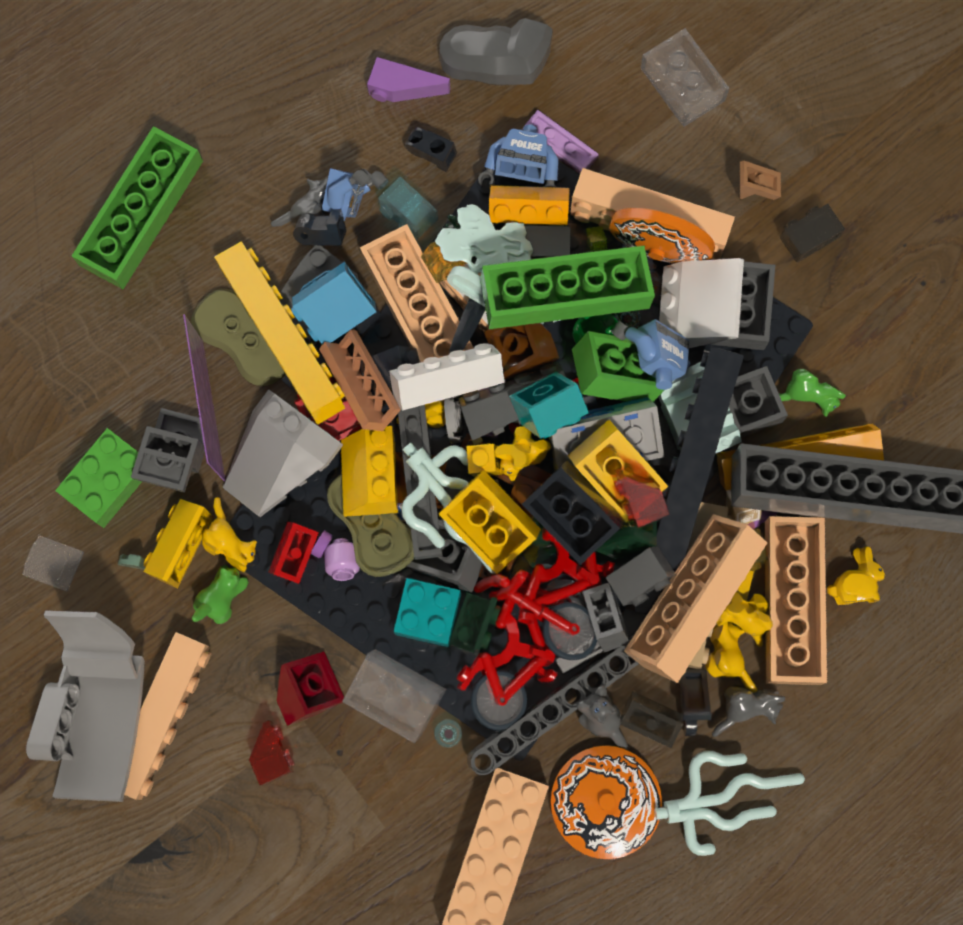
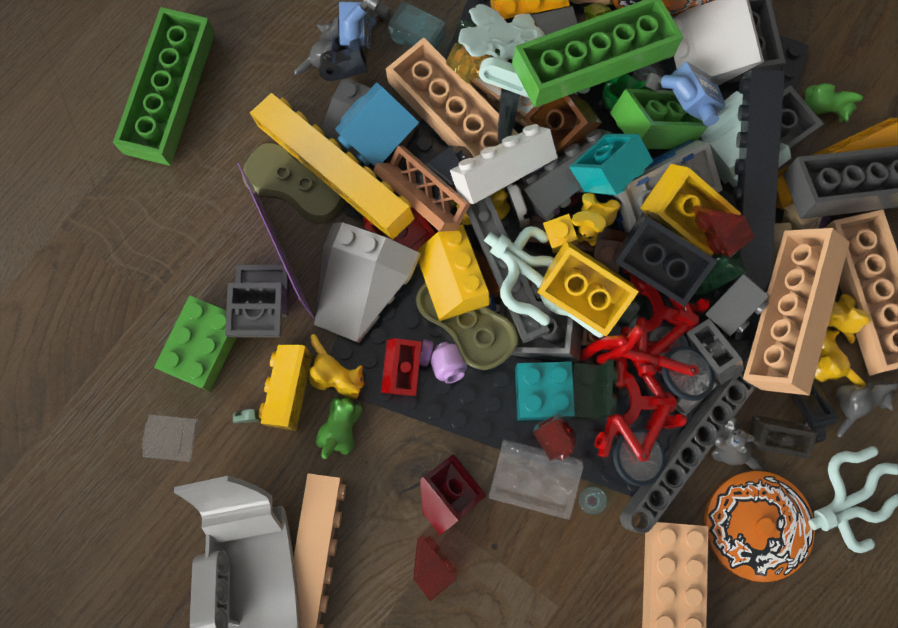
camera: 20 degrees left, 0 degrees up
none -> clear red slope [533,413,577,461]

